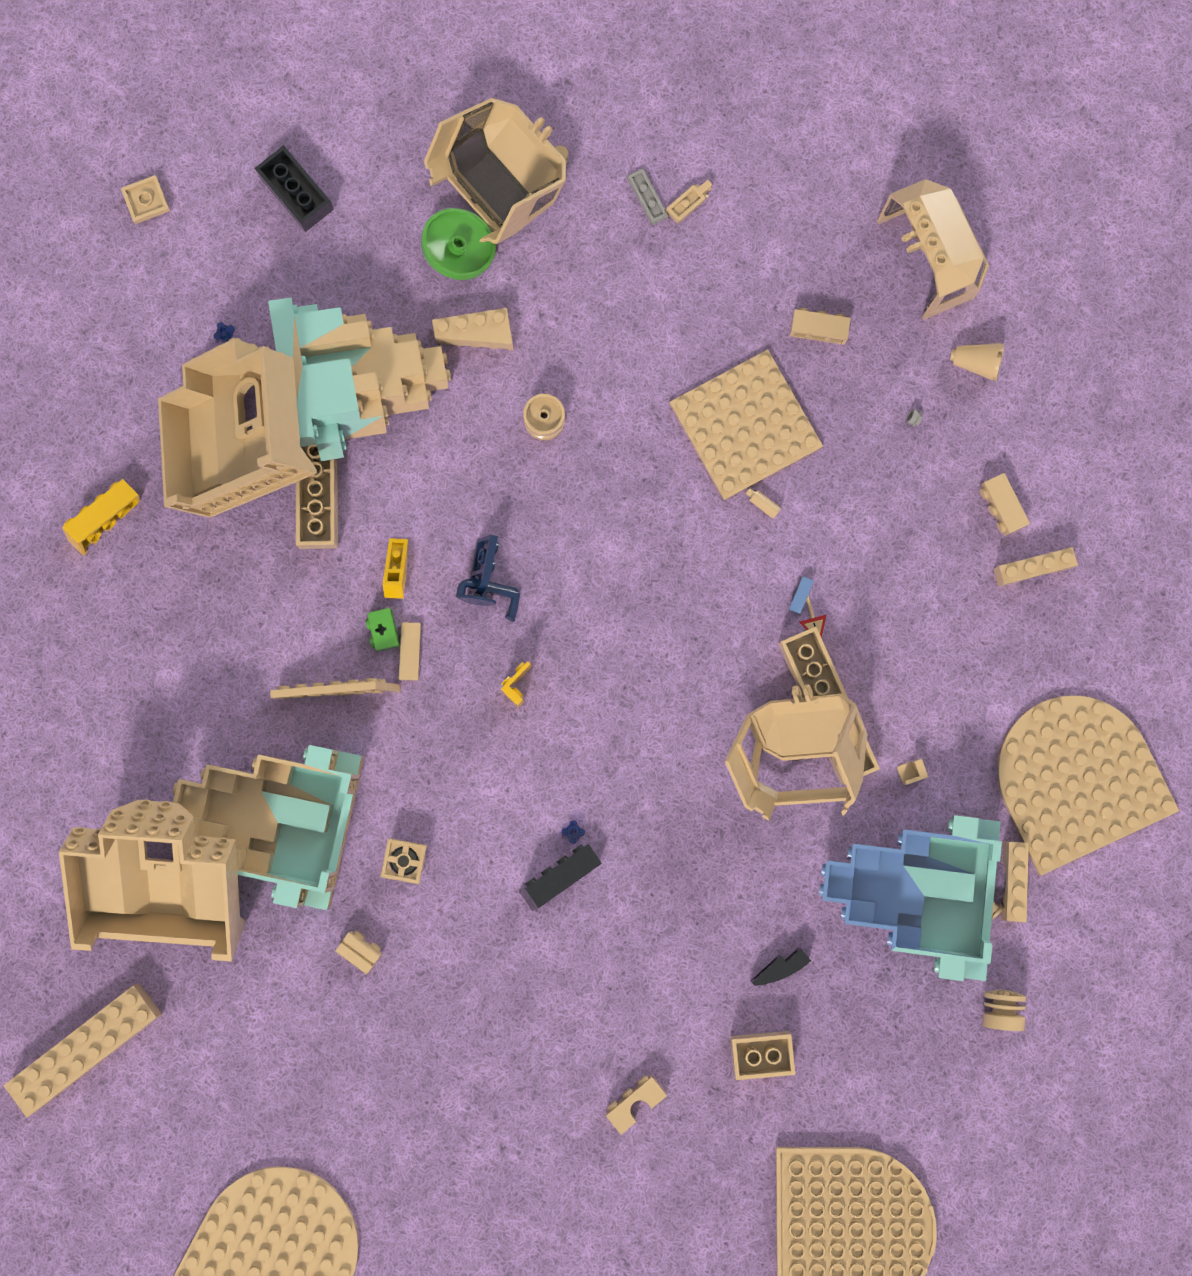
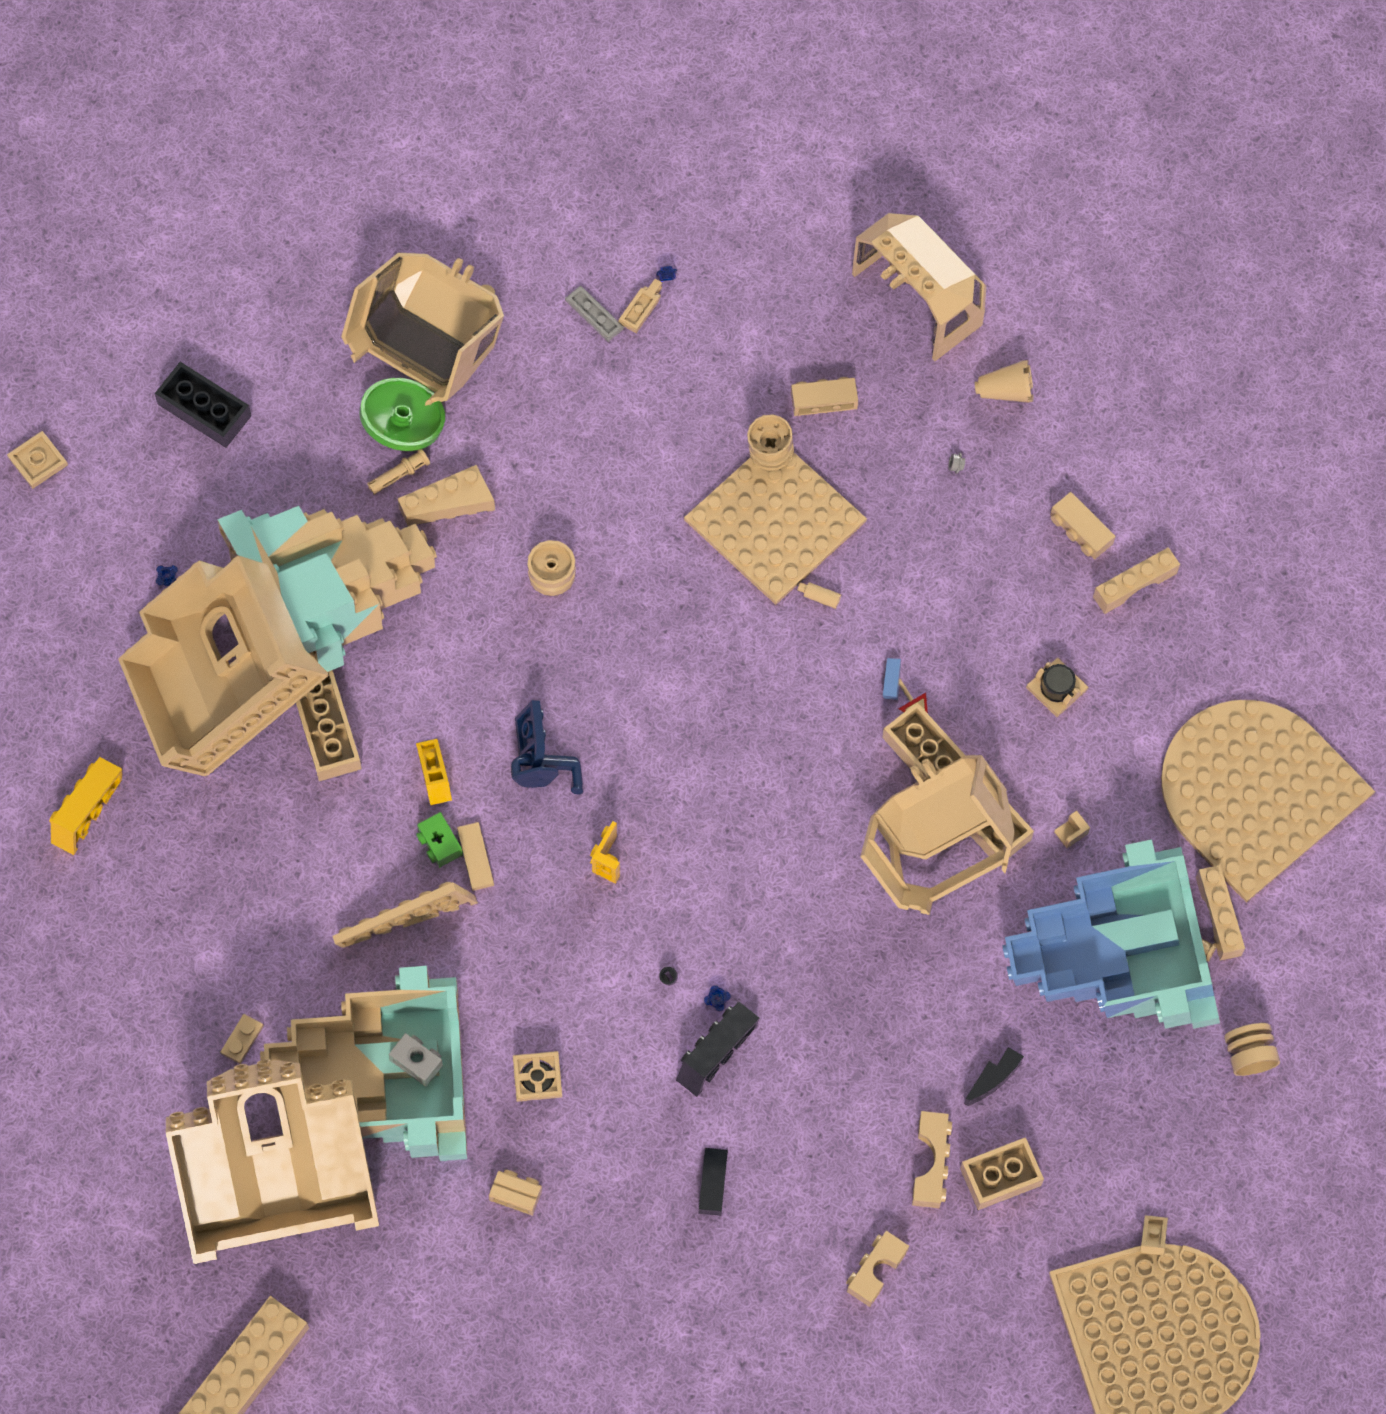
camera: 15 degrees left, 15 degrees down
none -> tan plate [220,1014,264,1064]
none -> tan pin [367,449,430,495]
none -> light grey brick [389,1033,443,1087]
none -> clear blue plate [656,266,677,281]
none -> black hinge [659,967,678,986]
none -> black slope [698,1148,728,1216]
none -> tan wheel [747,414,794,471]
none -> tan arch [912,1111,952,1208]
none -> piece [1026,657,1088,717]
none -> tan plate [1141,1215,1168,1255]

